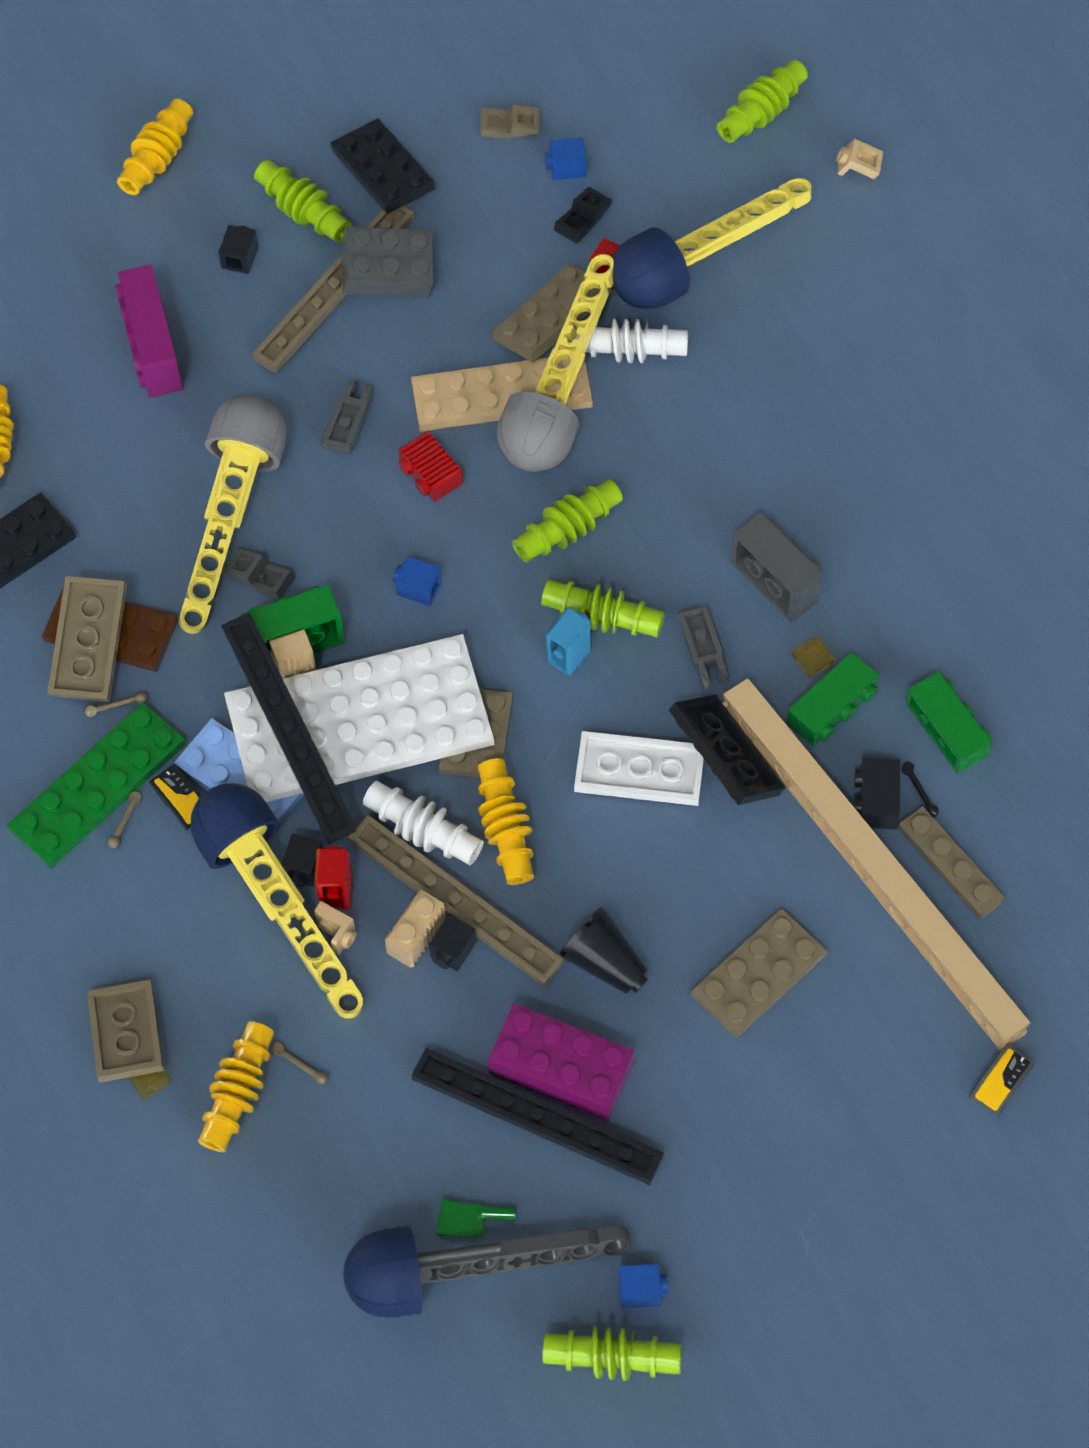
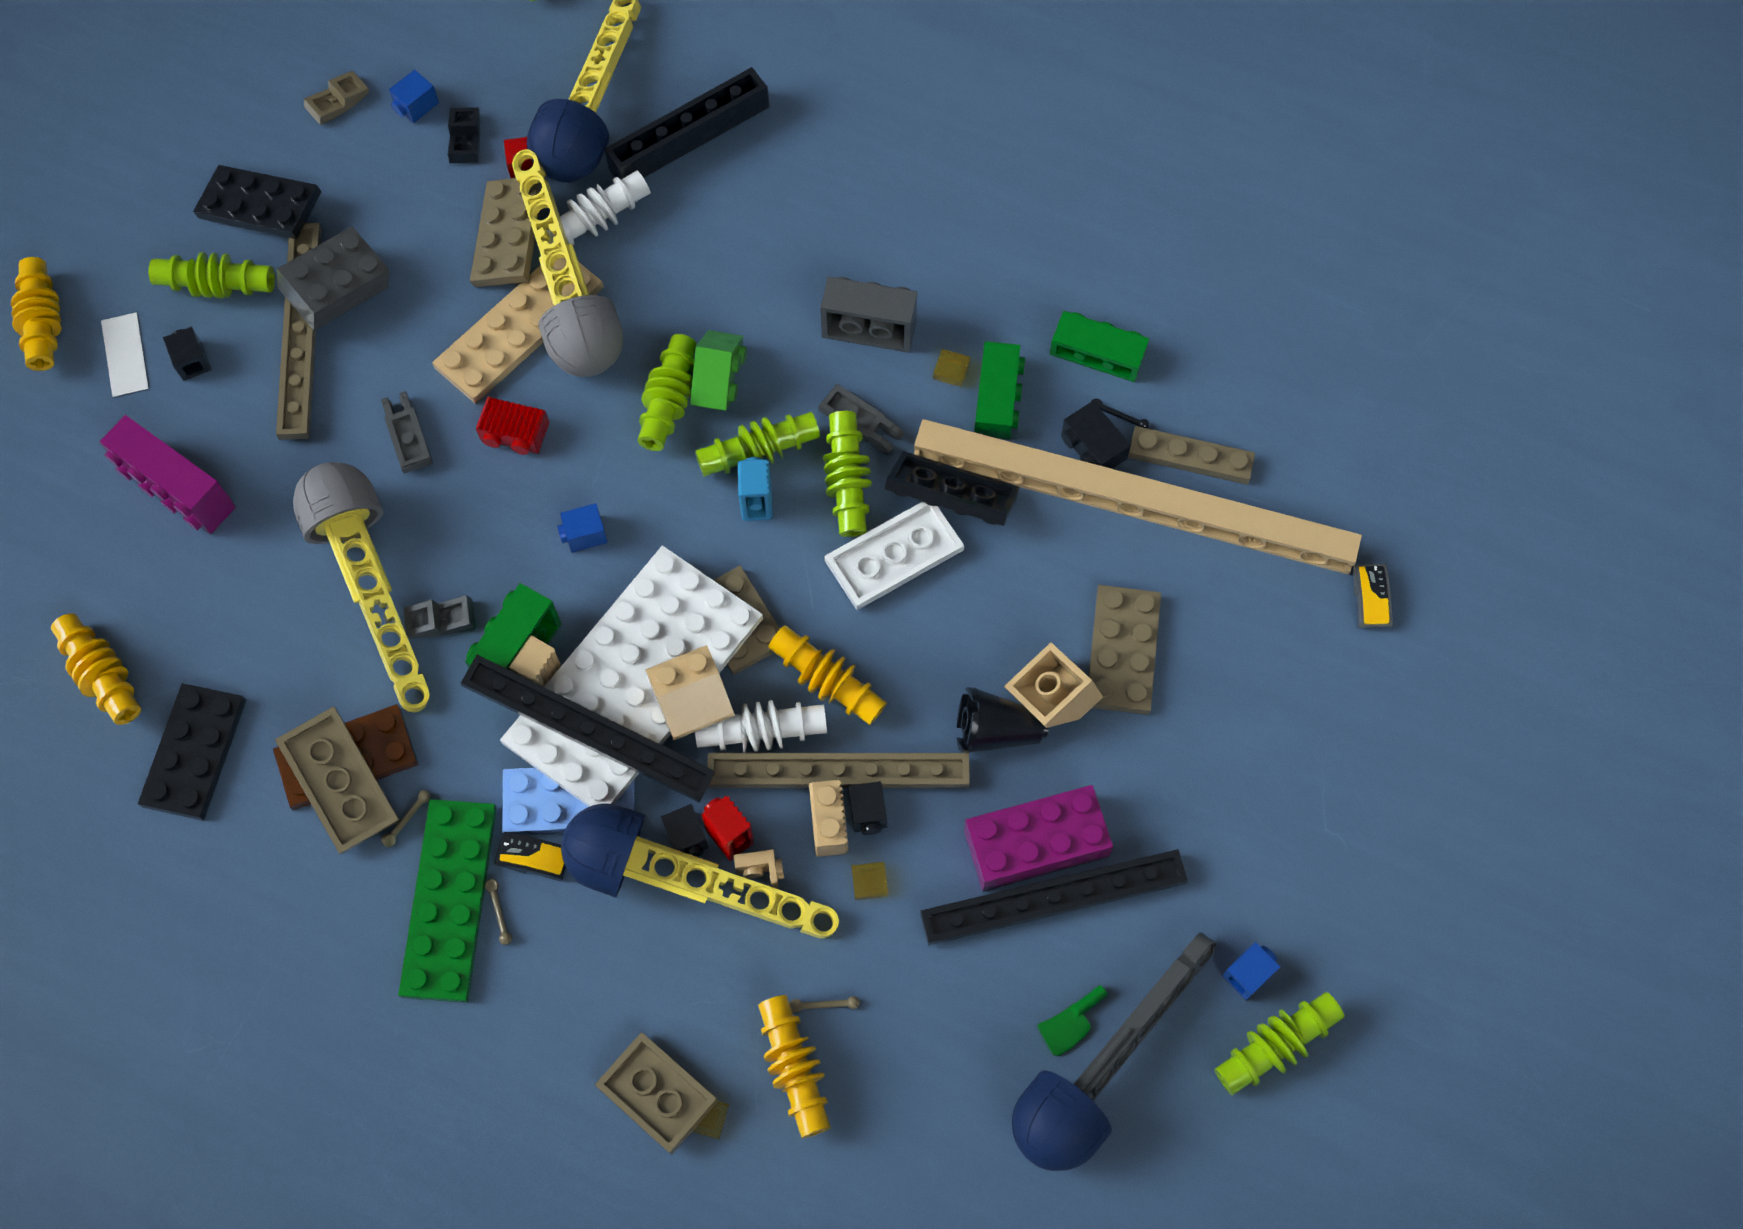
camera: 40 degrees left, 5 degrees up
none -> white sticker [101,312,149,397]
none -> black brick [604,67,769,180]
none -> tan slope [645,645,735,740]
none -> bright green brick [690,330,747,411]
none -> lime piece [823,411,872,537]
none -> clear yellow tile [851,862,888,900]
none -> tan slope [1004,643,1103,728]

